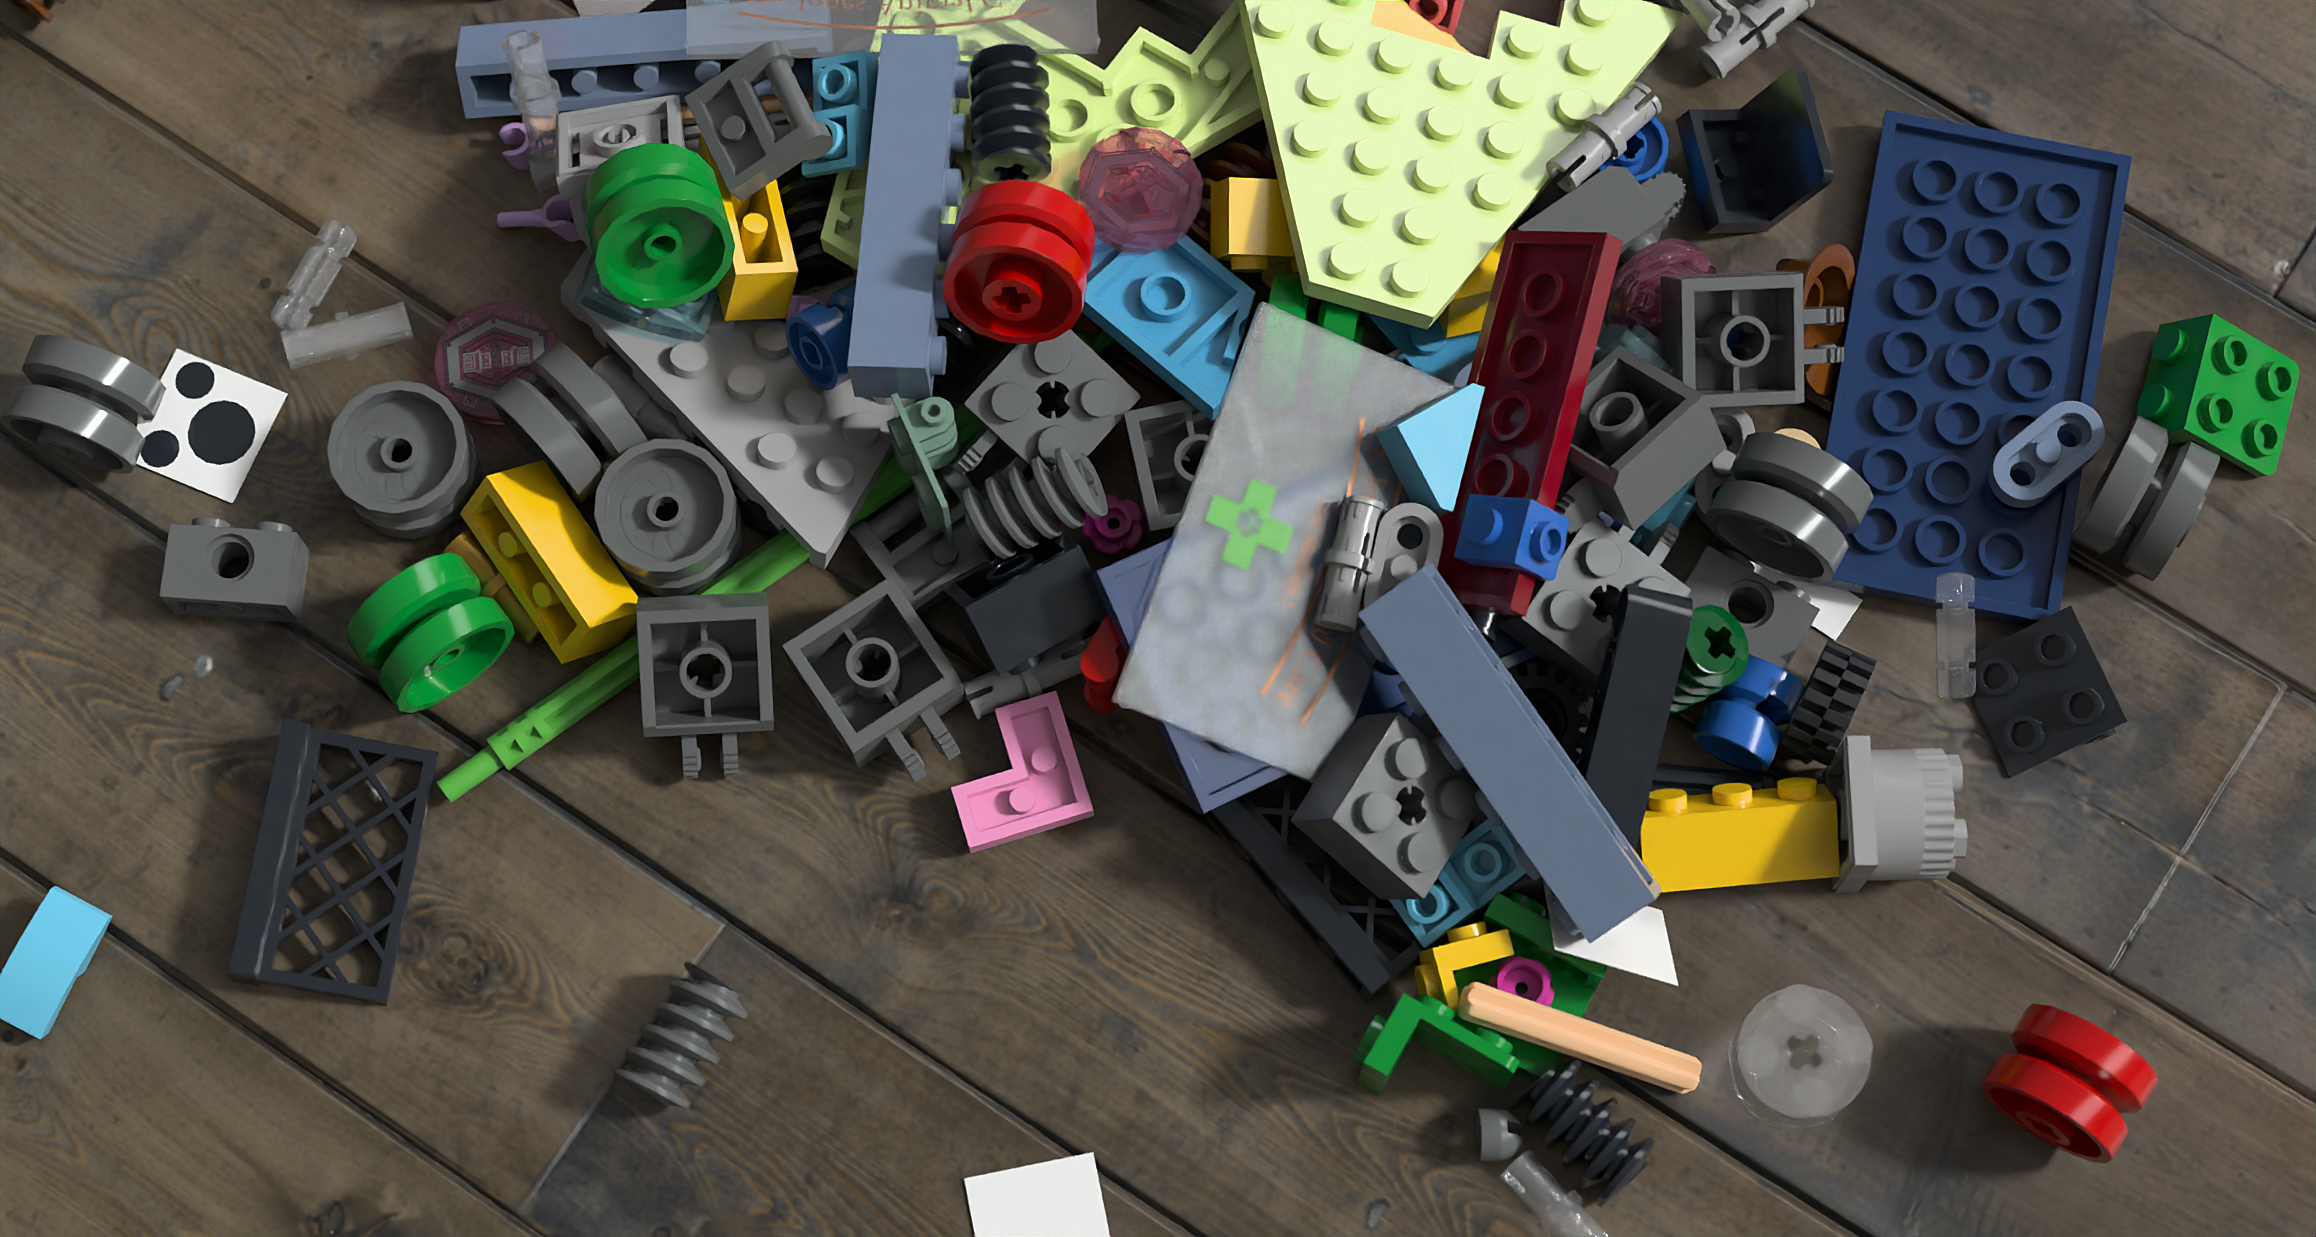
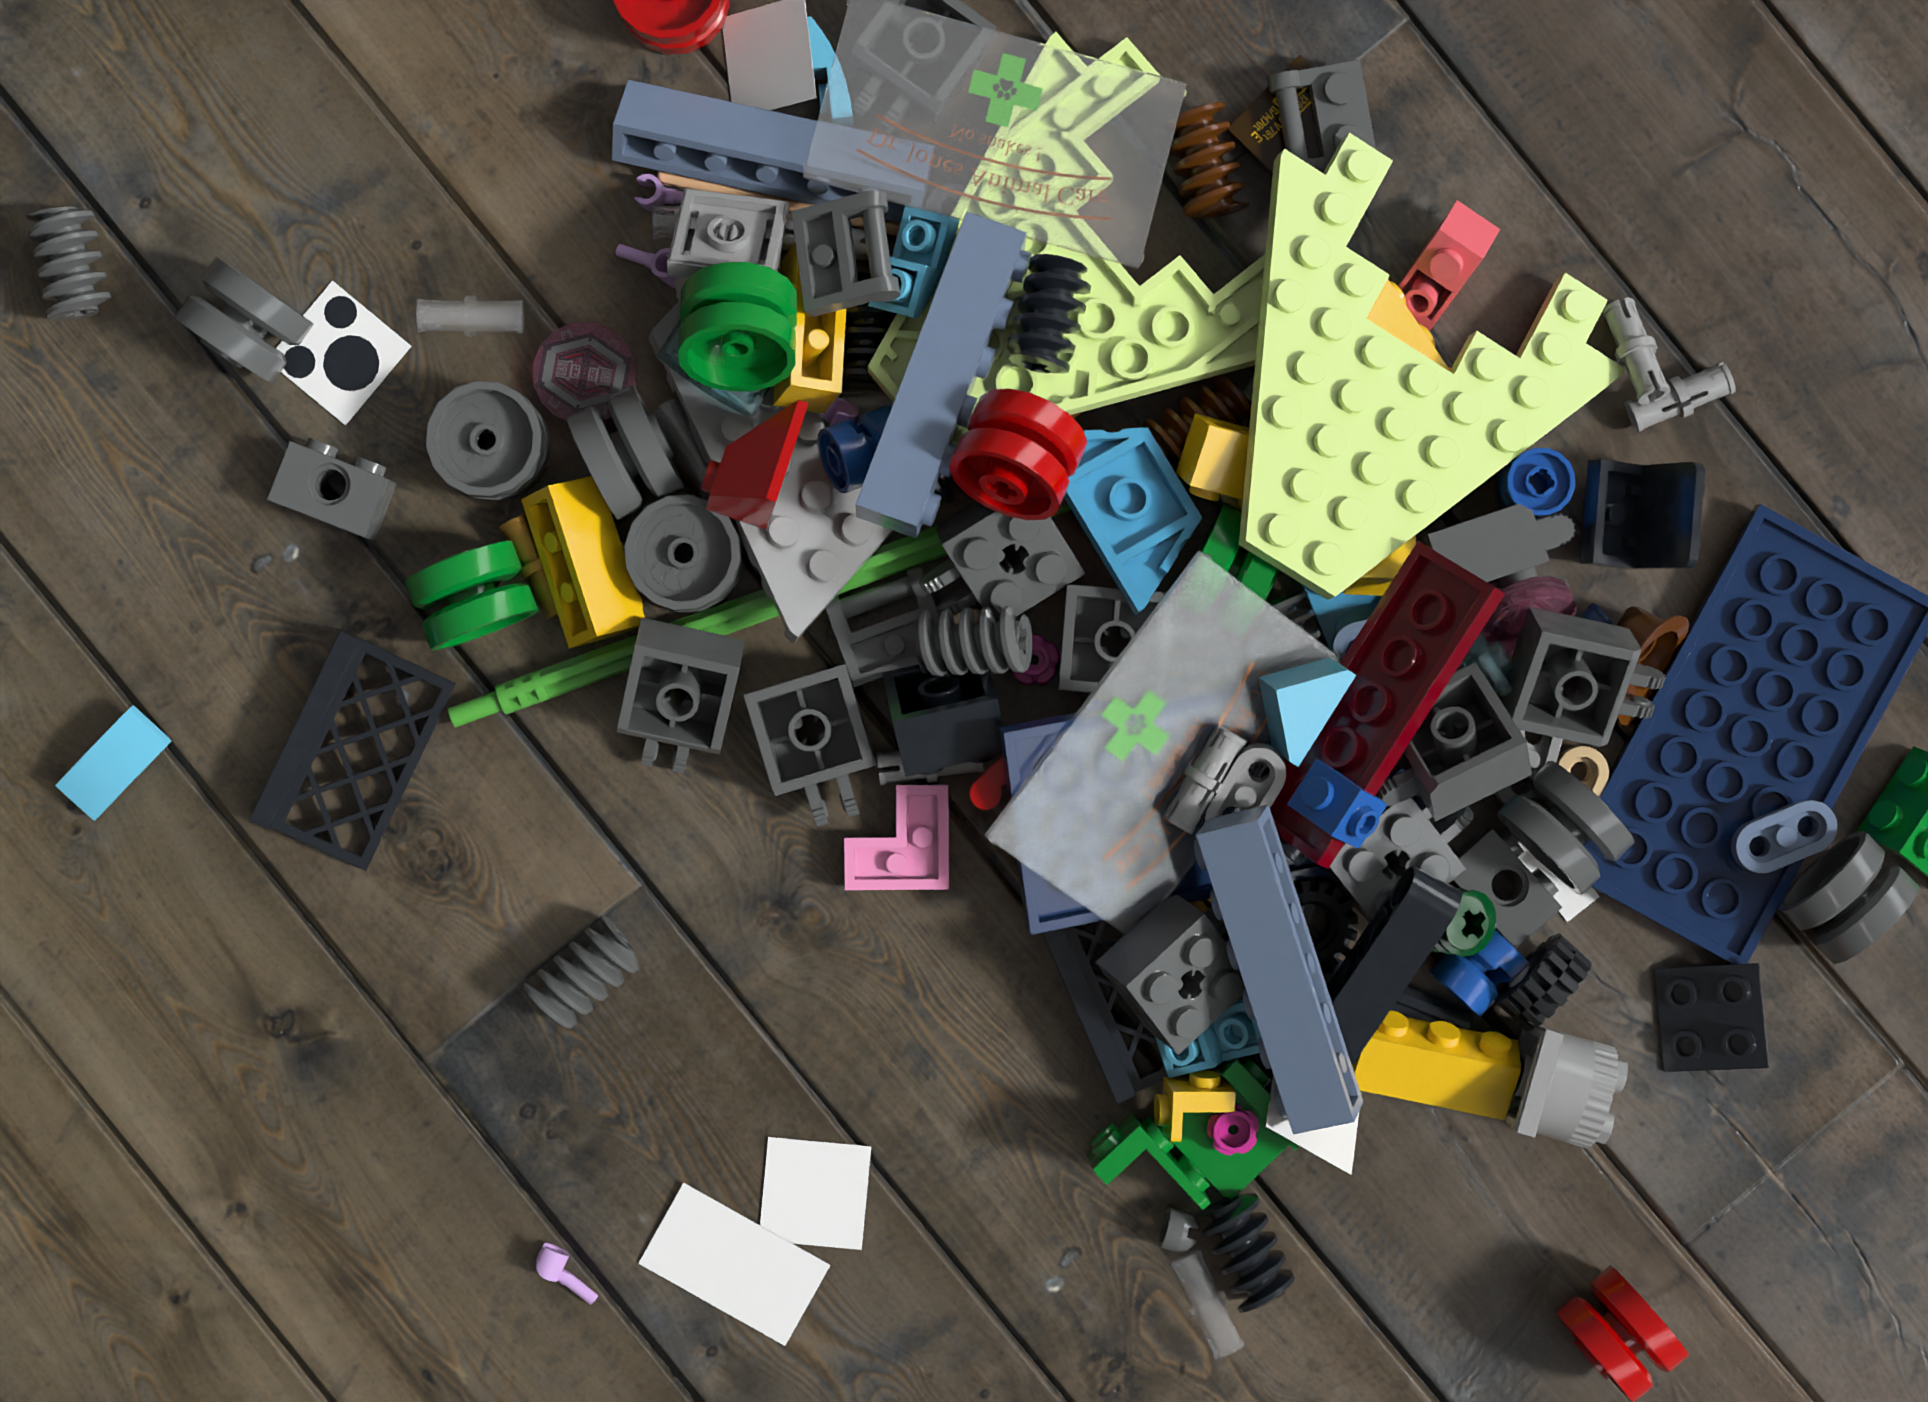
camera: 10 degrees right, 15 degrees up
clear axle [271,219,357,335] -> none
clear pin [501,30,561,158] -> none
sand green hinge [886,393,959,548] -> none
clear pink tile [1076,127,1203,254] -> none
light nougat axle [1457,982,1702,1094] -> none
light grey pin [1546,82,1662,193] -> none
clear brick [1729,984,1873,1129] -> none
clear axle [1935,572,1976,699] -> none
none -> red slope [700,400,809,529]

